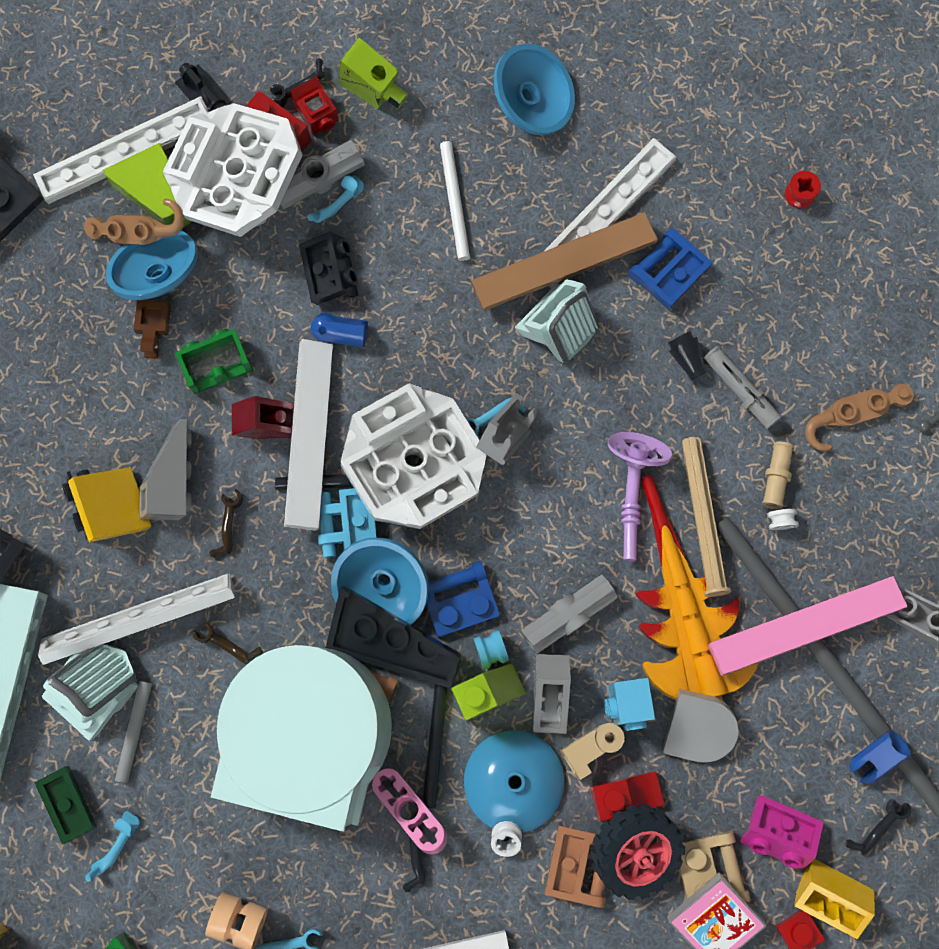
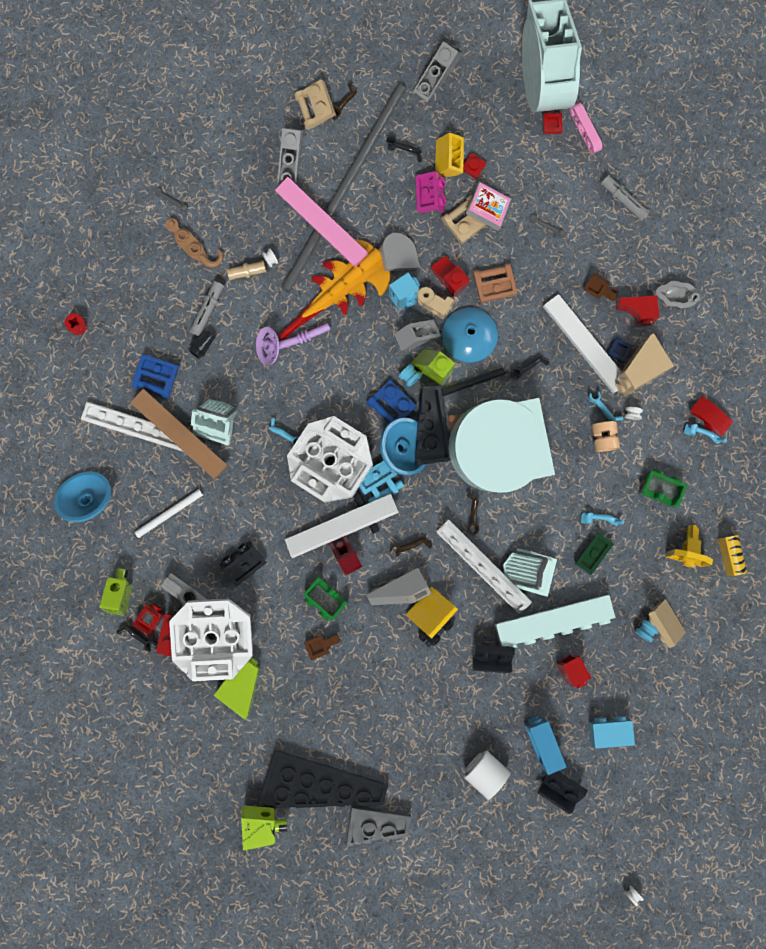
camera: 120 degrees left, 5 degrees up
white tile [33,96,209,204] -> none
medium nougat piece [84,199,184,245] -> none
dark azure dish [105,231,198,300] -> none
light grey bar [115,681,152,783] -> none
black hinge [175,63,233,112] -> none
medium azure piece [307,175,364,223] -> none
blue piece [311,313,368,347] -> none
bright pink beam [372,769,447,854] -> none
light grey hinge [476,393,536,465] -> none
white bush [491,821,522,857] -> none
light grey piece [521,575,618,654] -> none
black wheel [590,804,685,900] -> none
tan axle [682,437,731,597] -> none
blue piece [849,730,911,784] -> none

